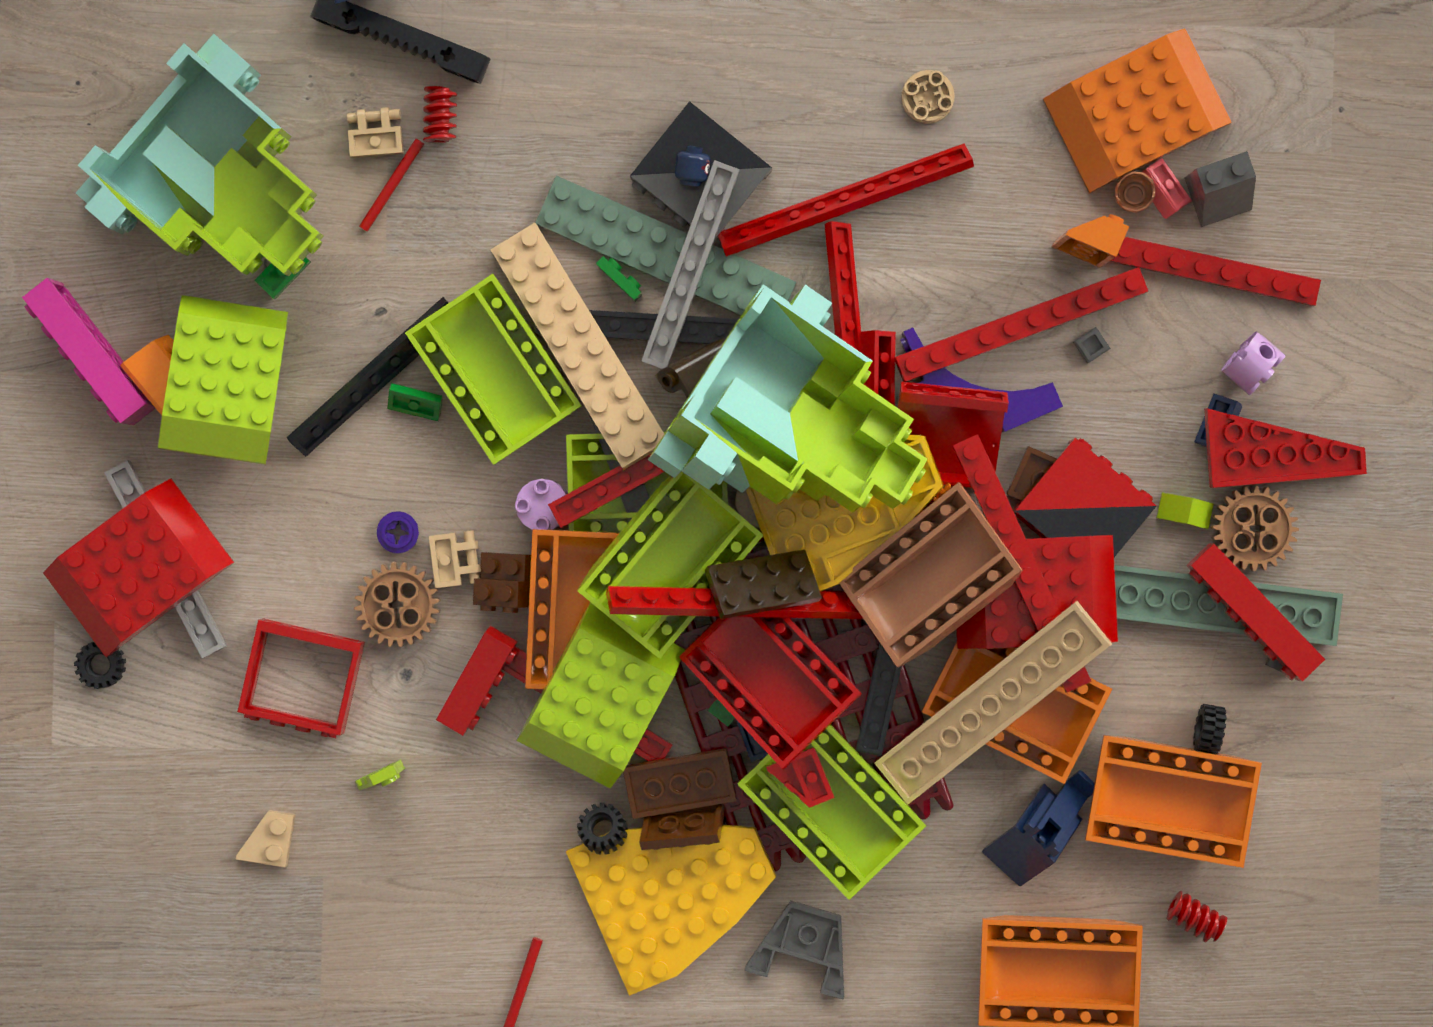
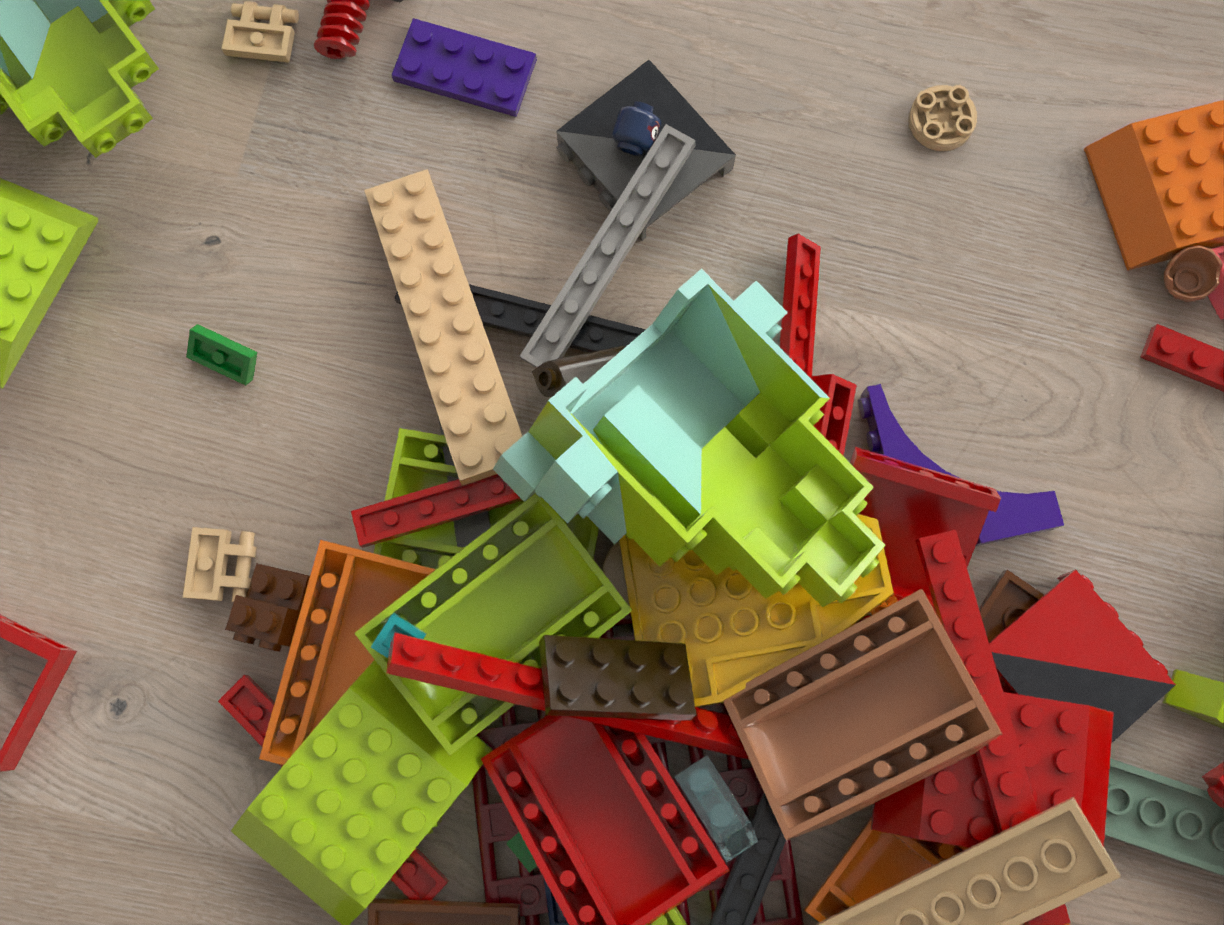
camera: 15 degrees right, 10 degrees down
green plate [254,257,311,299] -> none
black plate [286,297,449,457] -> none
medium nougat gear [354,562,441,647] -> none
lime wing [355,759,405,790] -> none
red bar [359,138,424,232] -> none
dark purple gear [377,511,419,553] -> none
lime slope [405,274,582,465] -> none
red brick [436,626,518,736] -> none
lavender brick [515,479,568,530] -> none
sand green plate [535,175,796,315] -> none
green plate [596,256,642,302] -> none
red plate [718,143,974,257] -> none
red plate [894,267,1149,382] -> none
orange slope [1052,214,1129,268] -> none
dark grey tile [1073,327,1111,364] -> none
none -> teal plate [371,612,426,658]
none -> dark purple plate [392,18,537,117]
none -> clear light blue brick [674,755,758,863]

